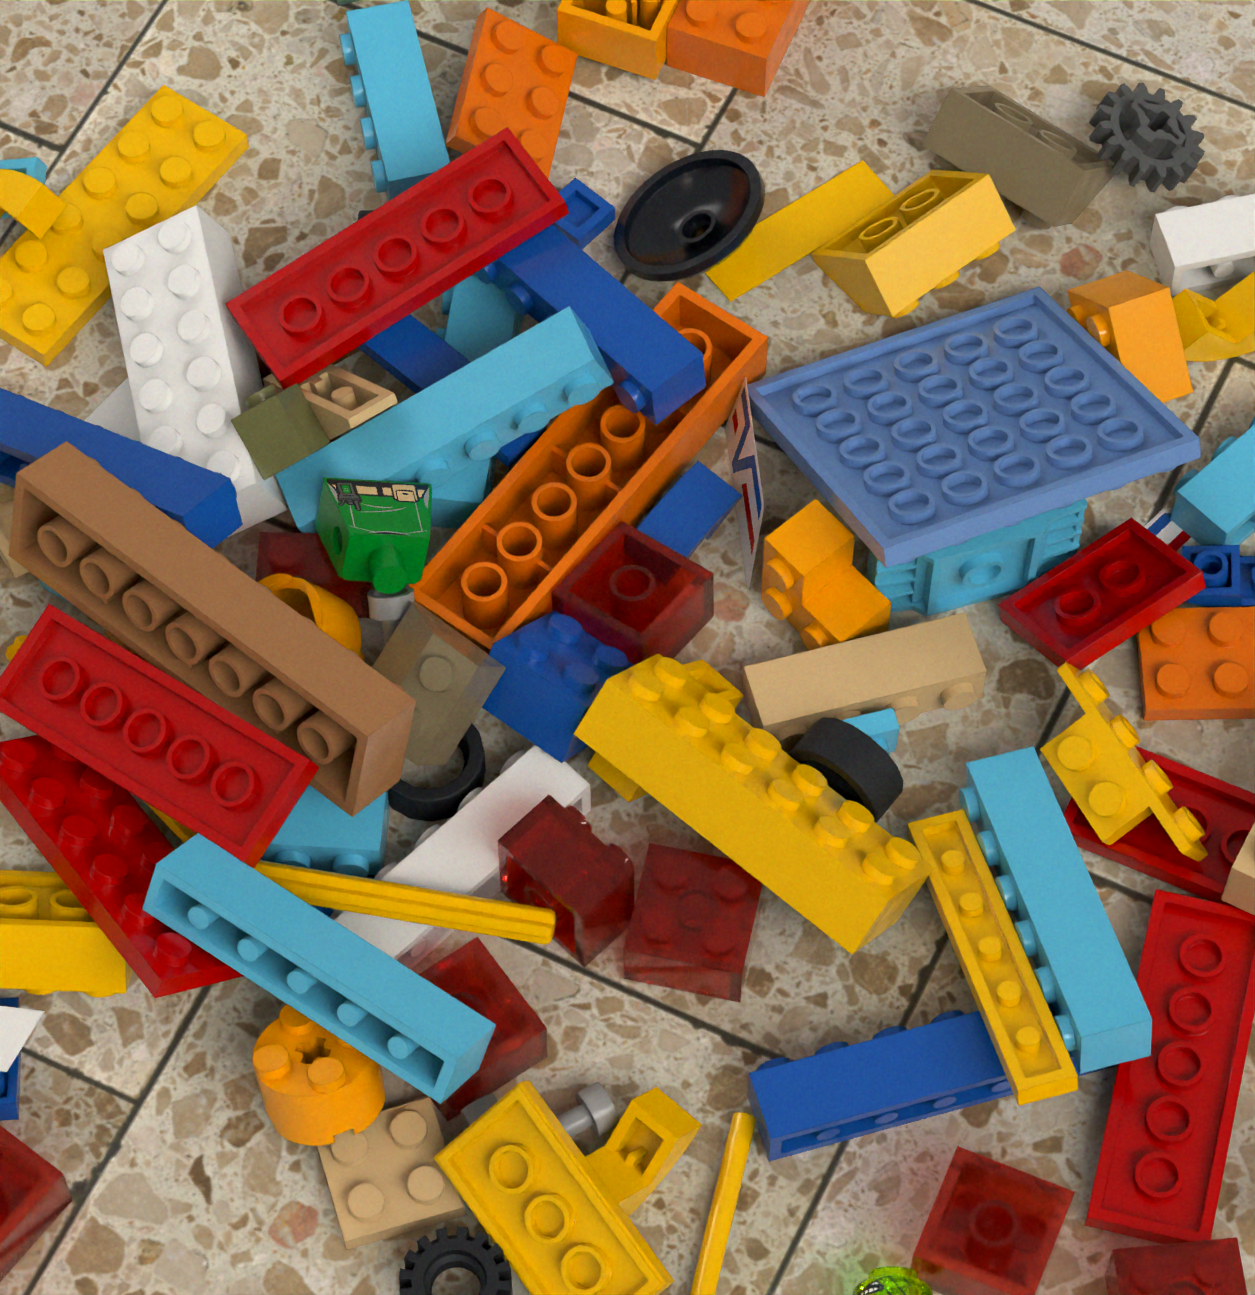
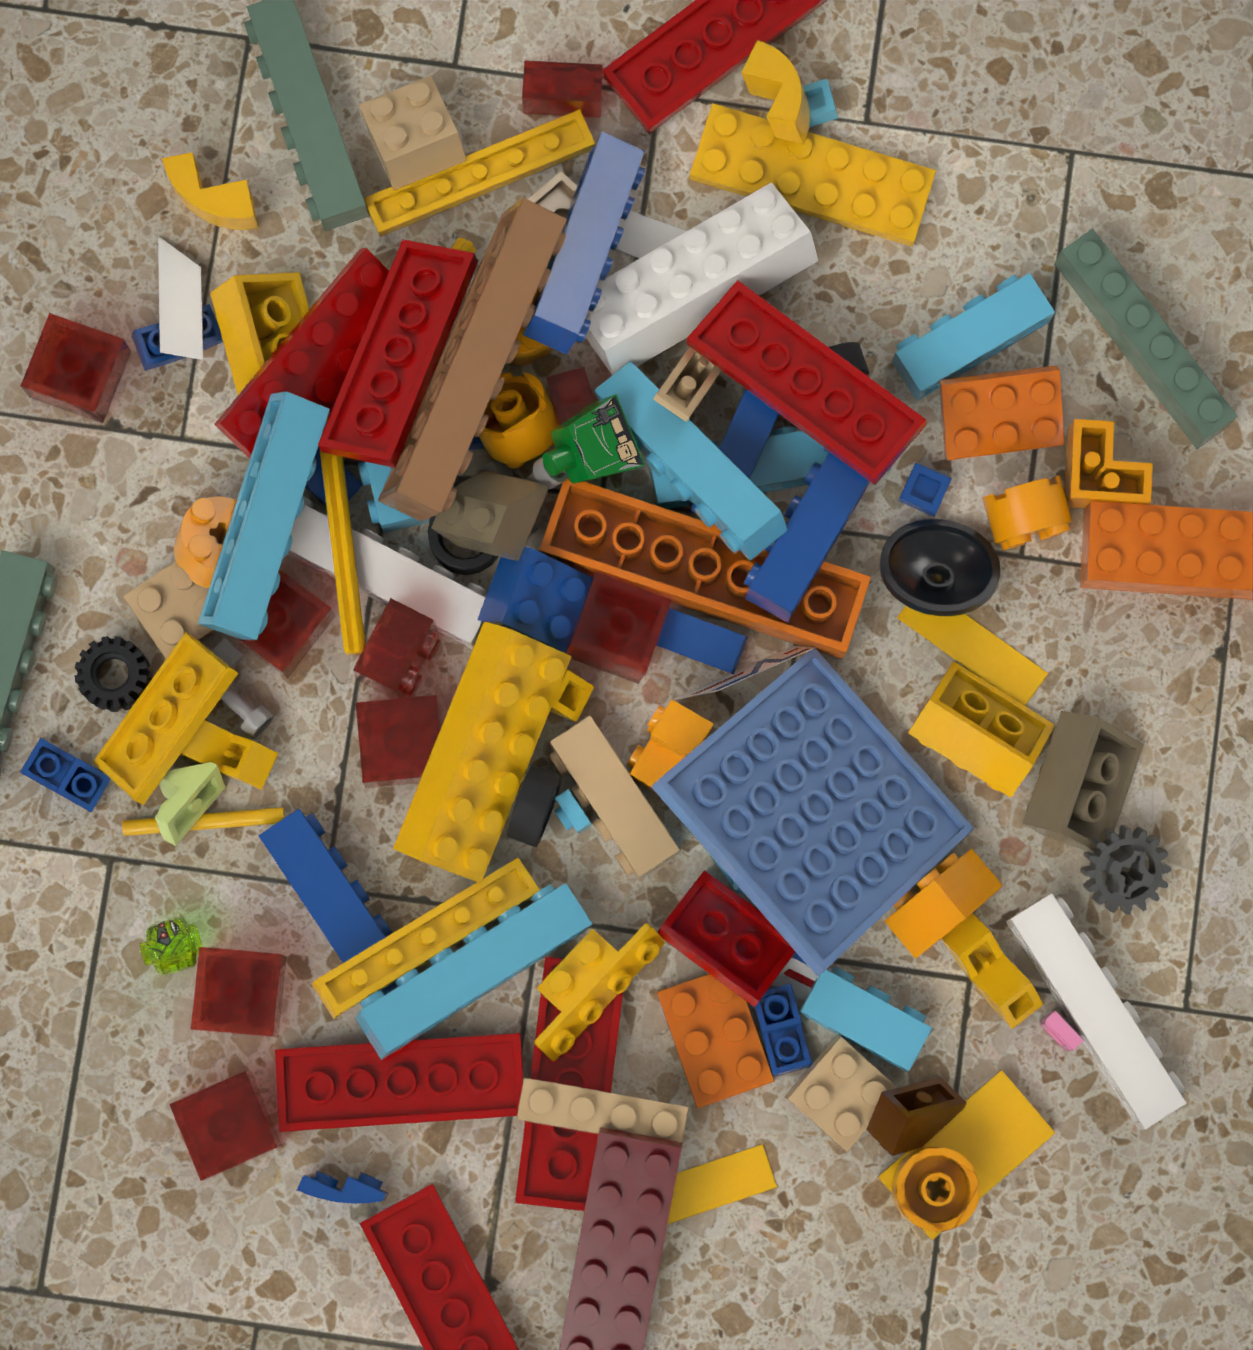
camera: 70 degrees right, 20 degrees up
olive brick [231,383,331,480] -> none
none -> yellowish green slope [155,762,226,846]
none -> light orange brick [982,475,1073,551]

